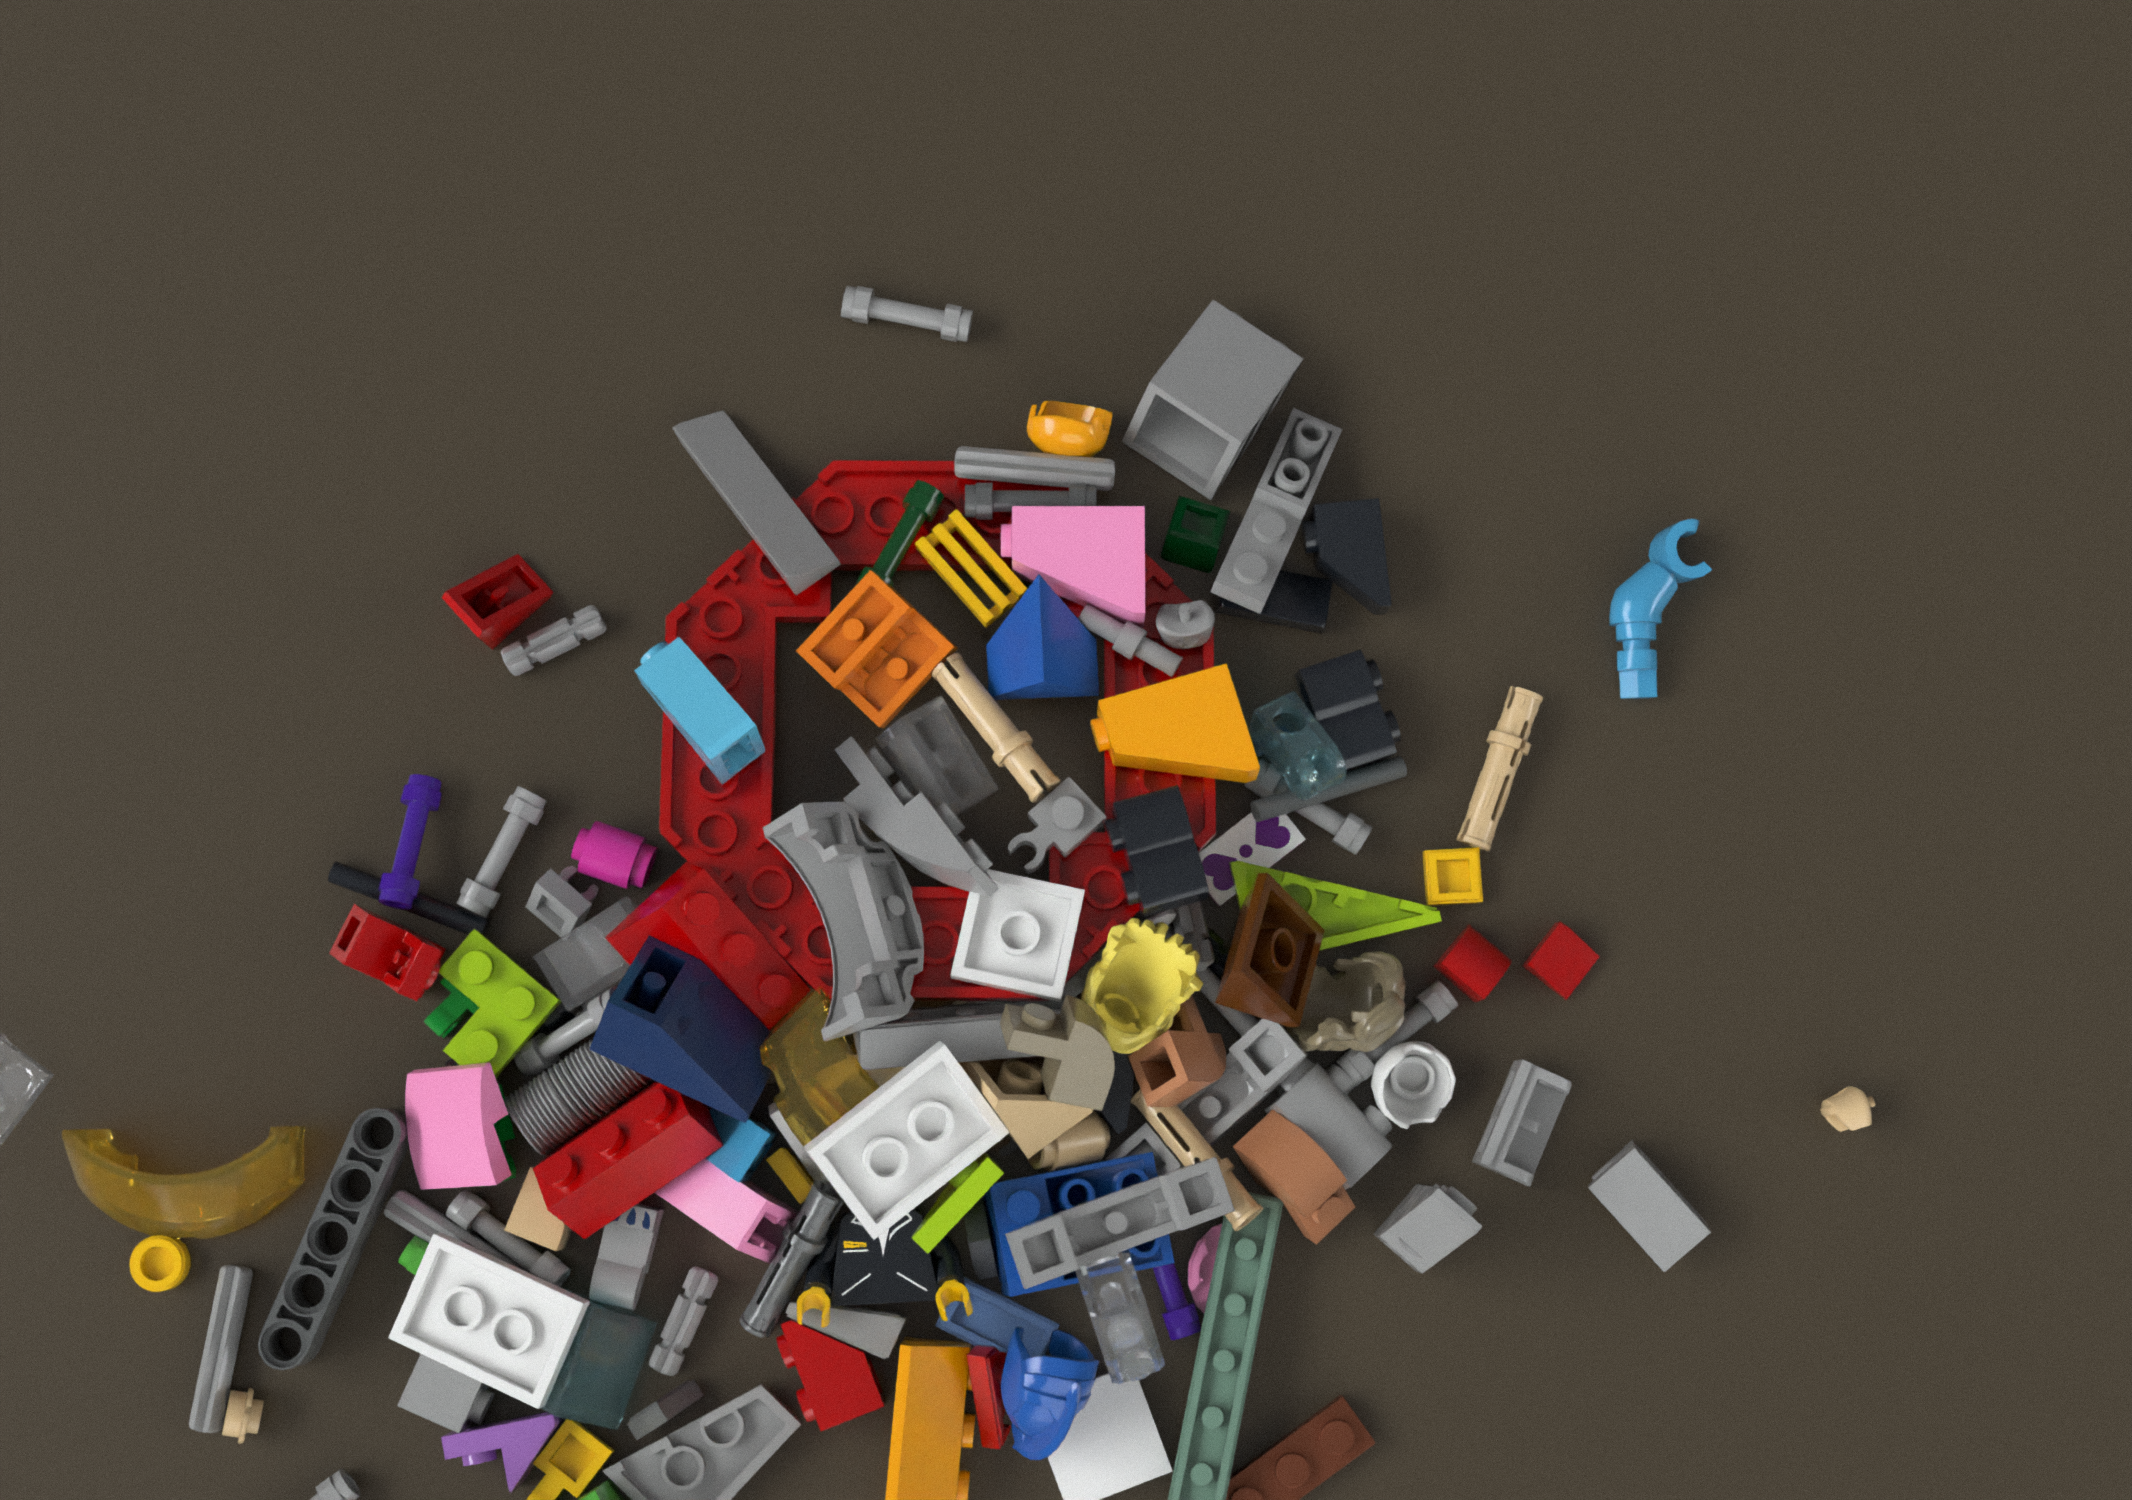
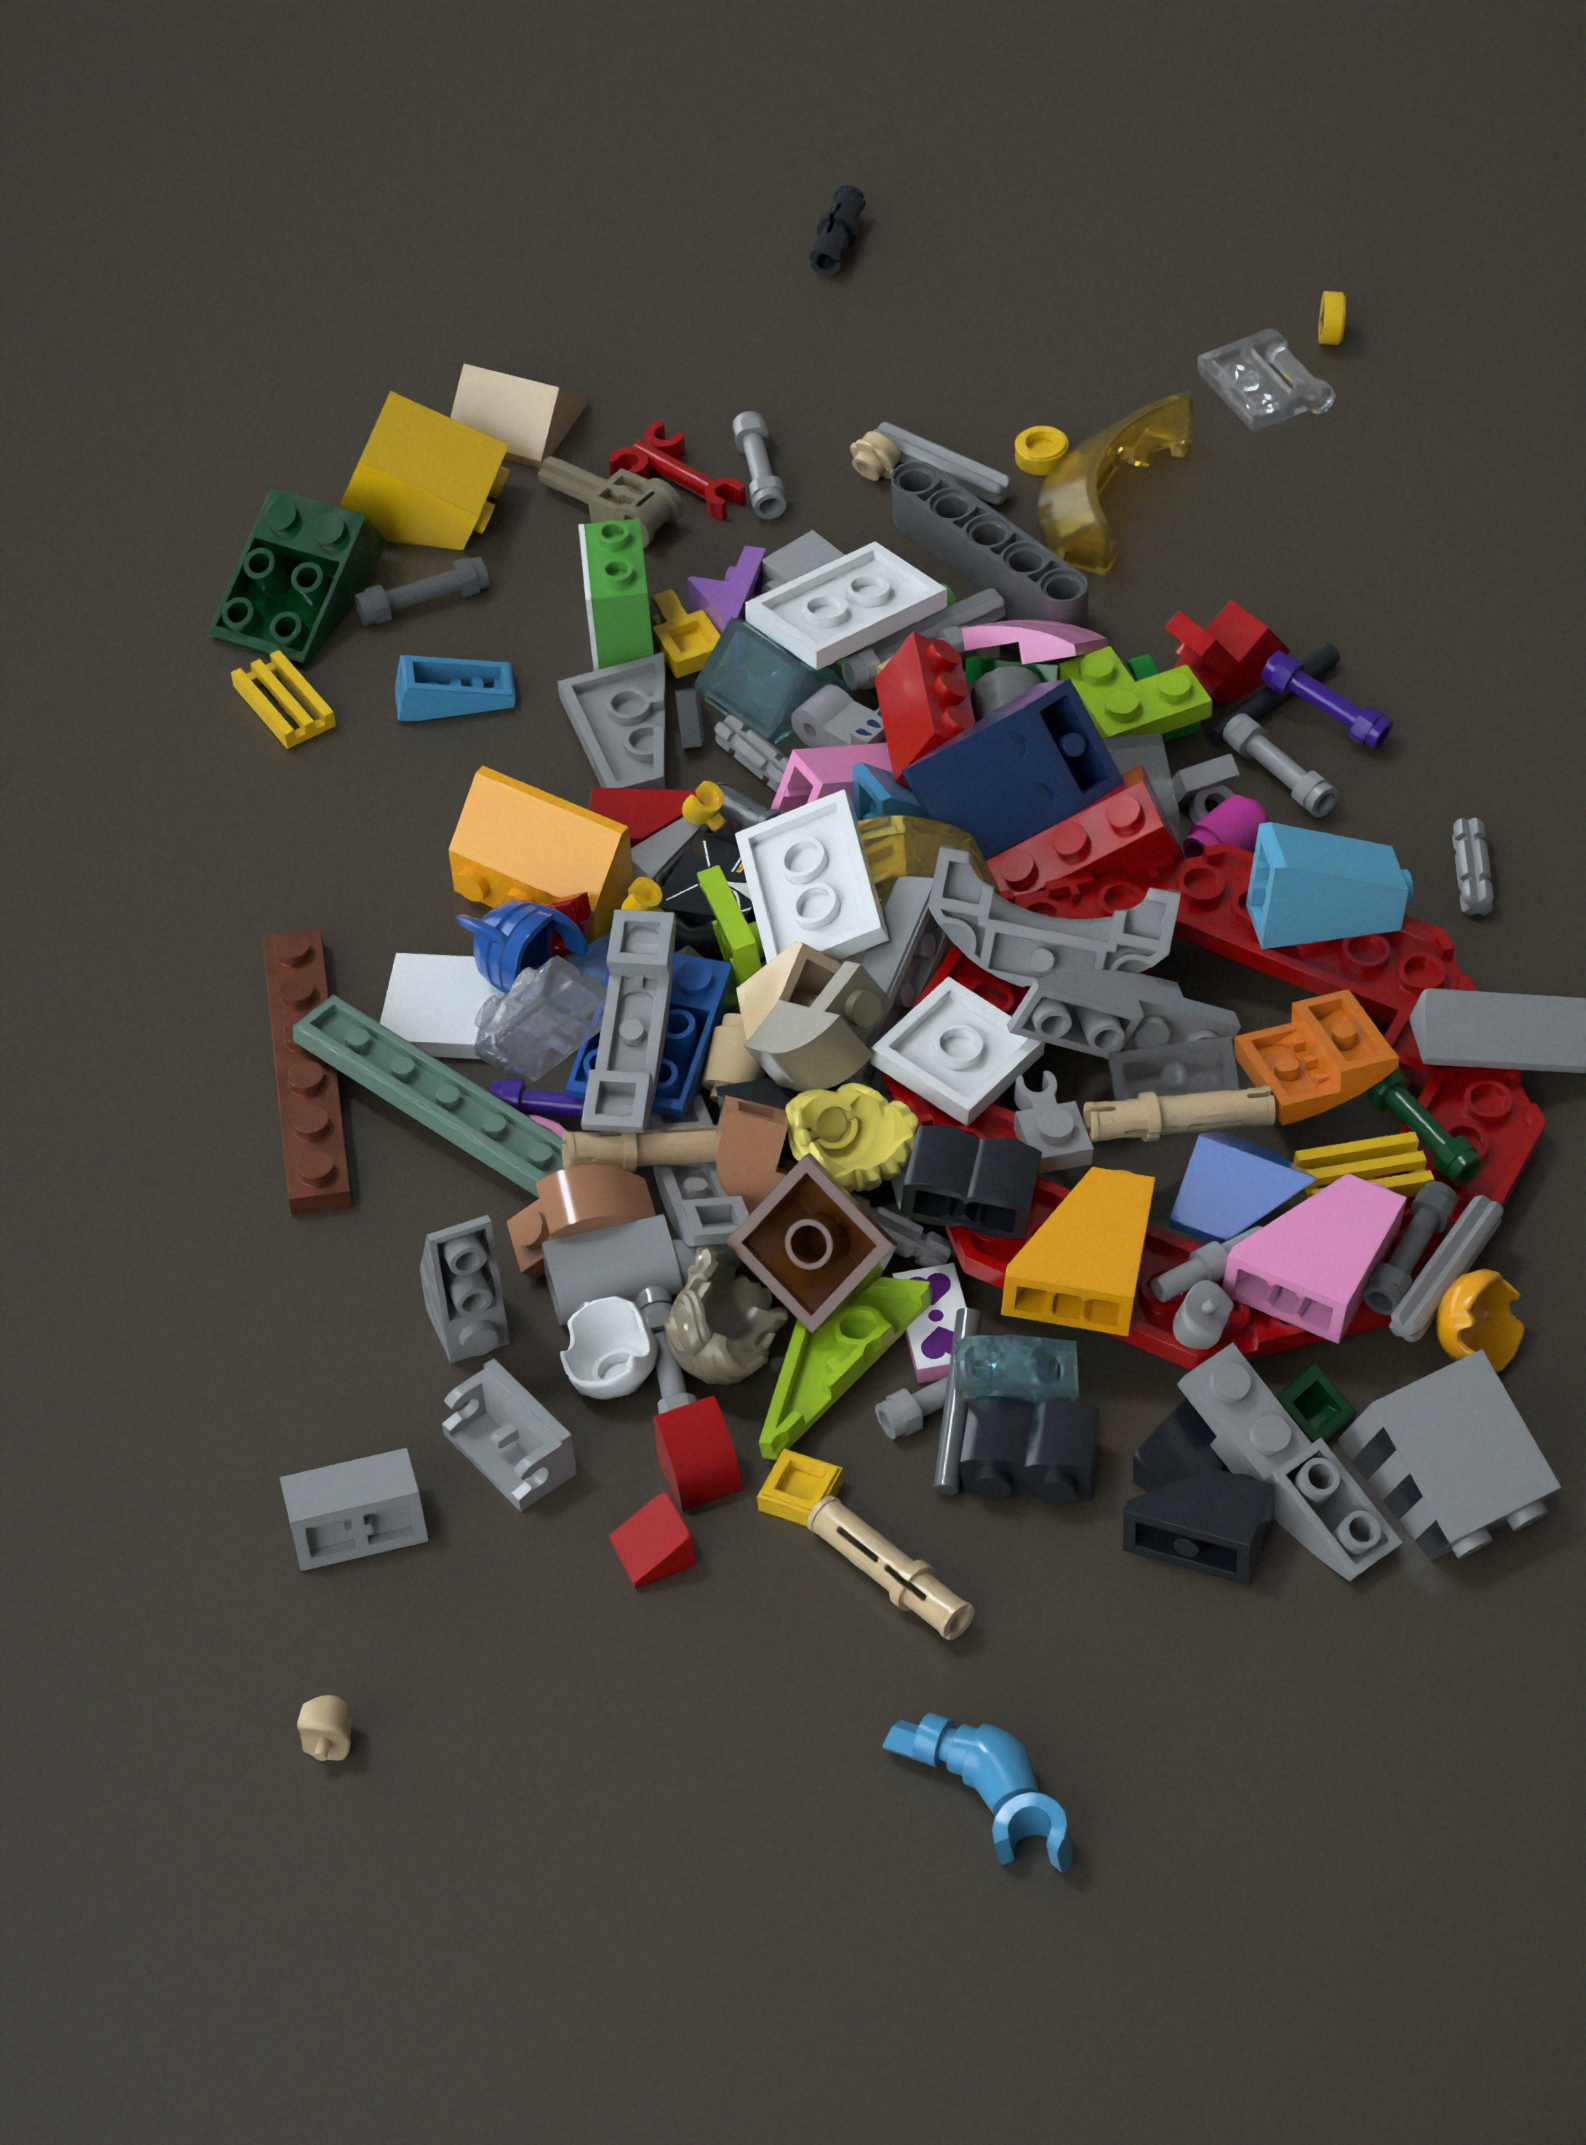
camera: 125 degrees right, 35 degrees down
red slope [442,554,554,650] -> none

